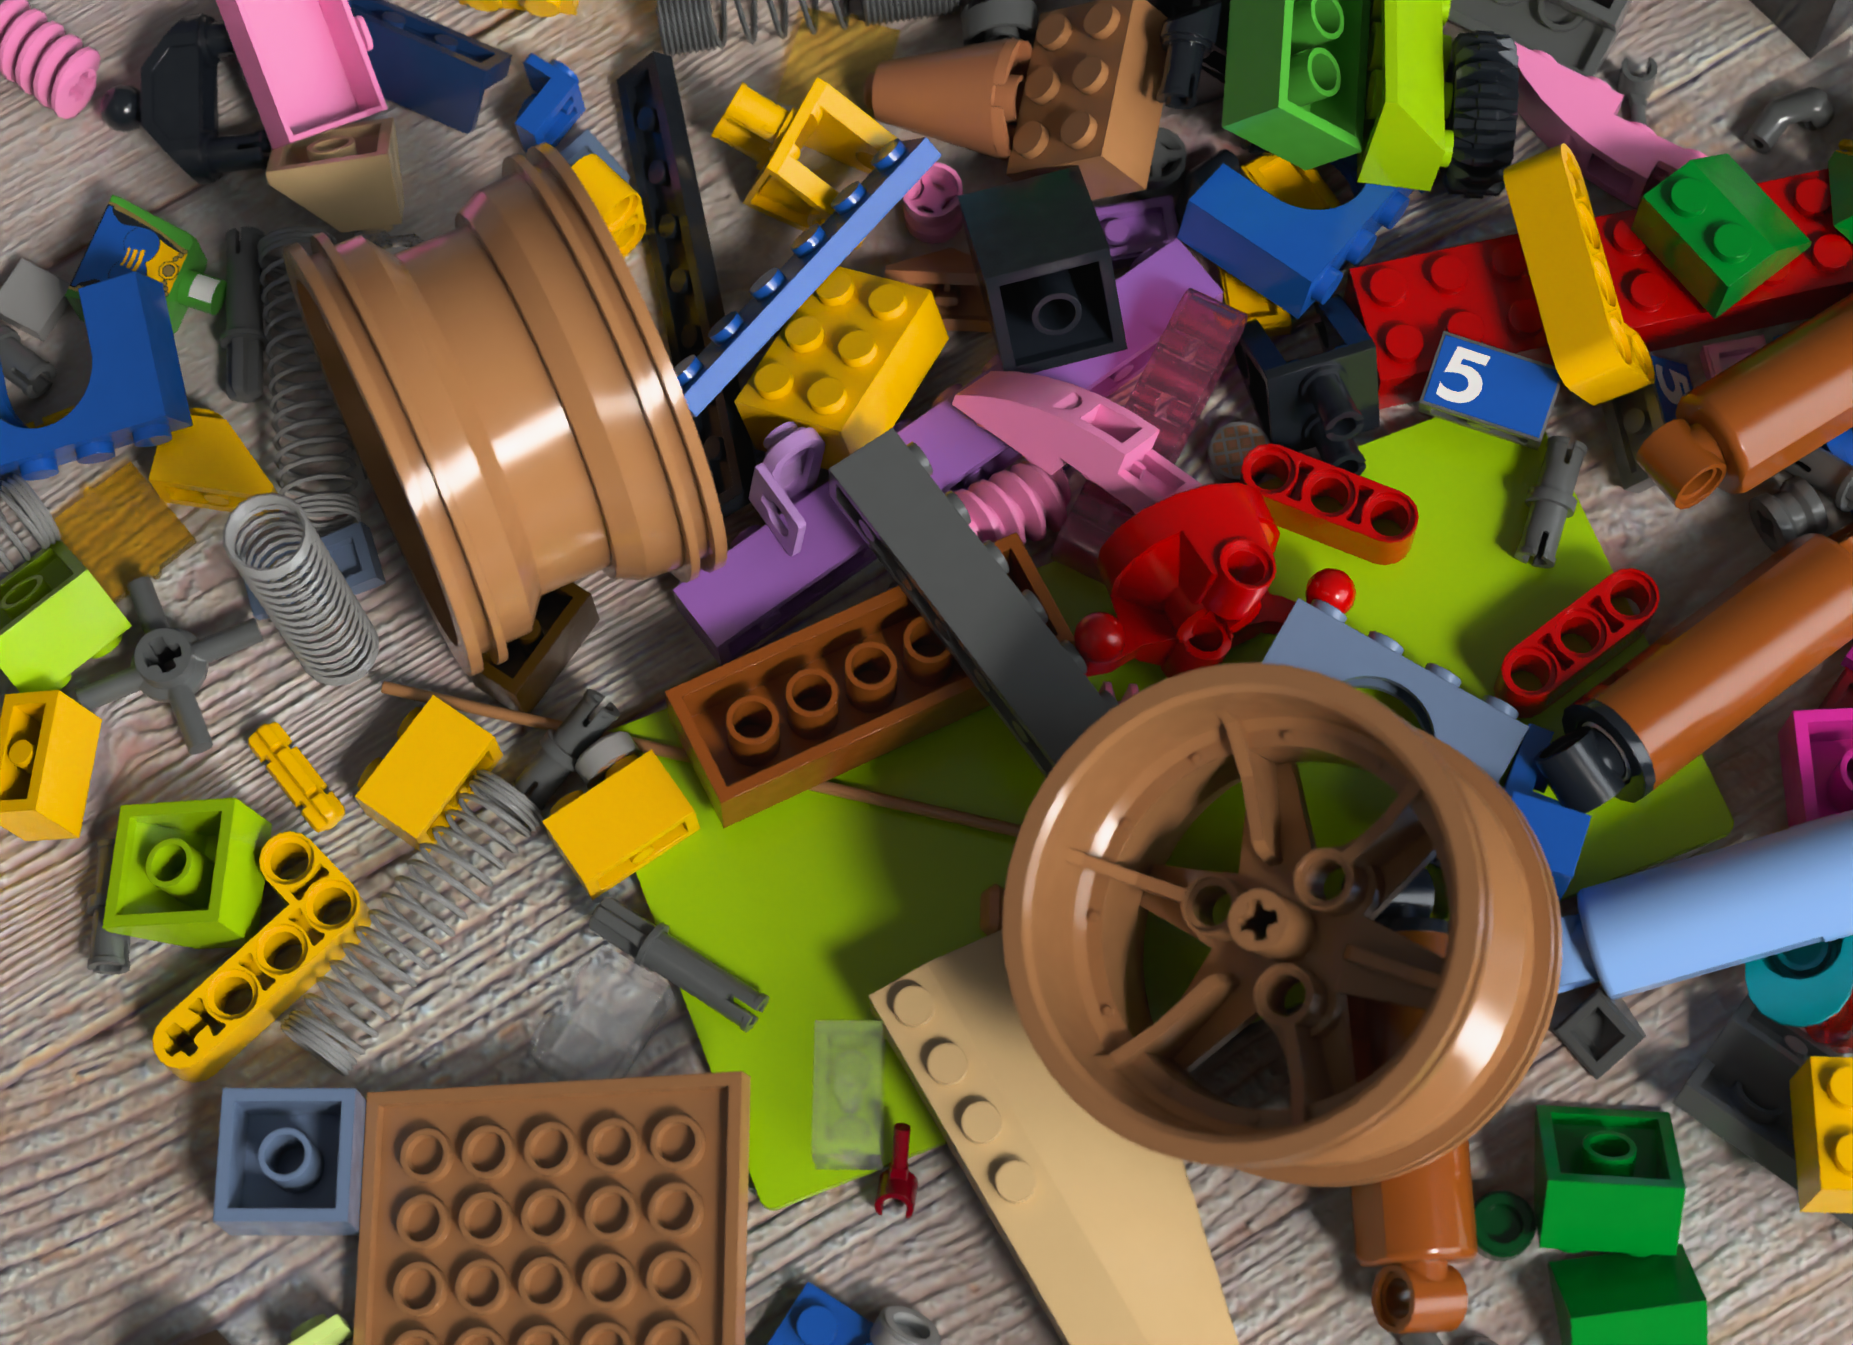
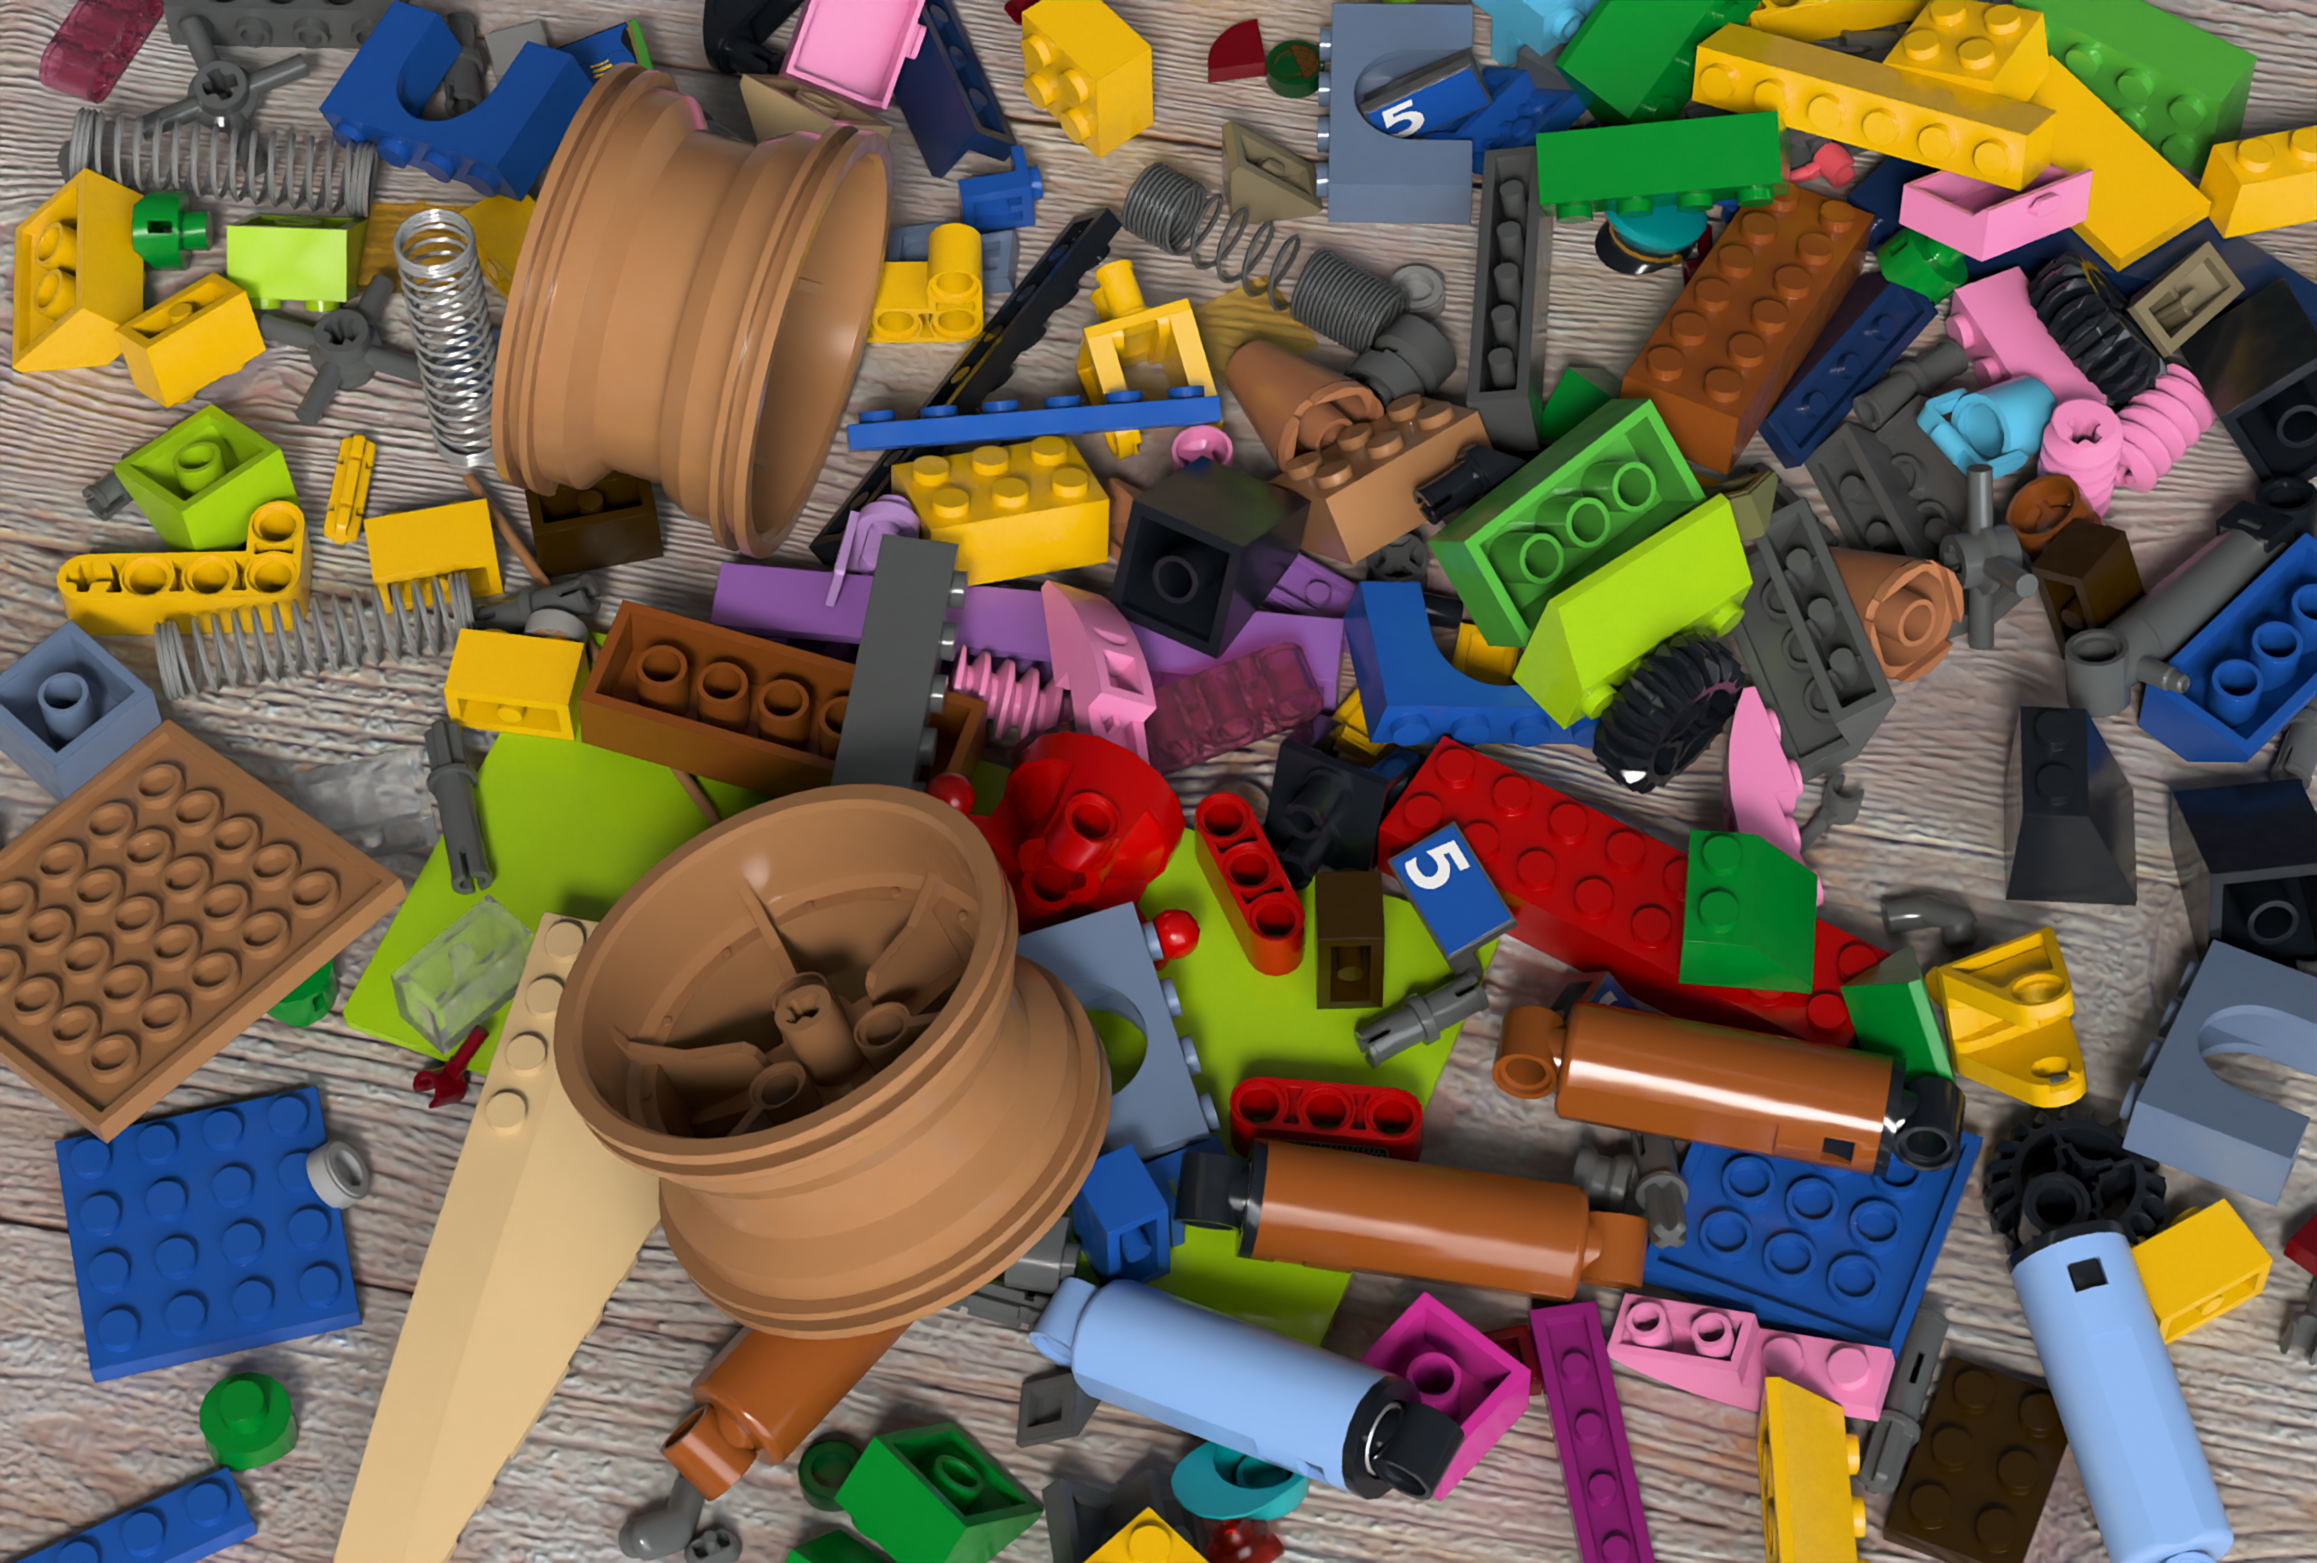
camera: 40 degrees right, 15 degrees down
yellow beam [1503,143,1655,406] -> none
none -> dark brown brick [1314,868,1385,1009]

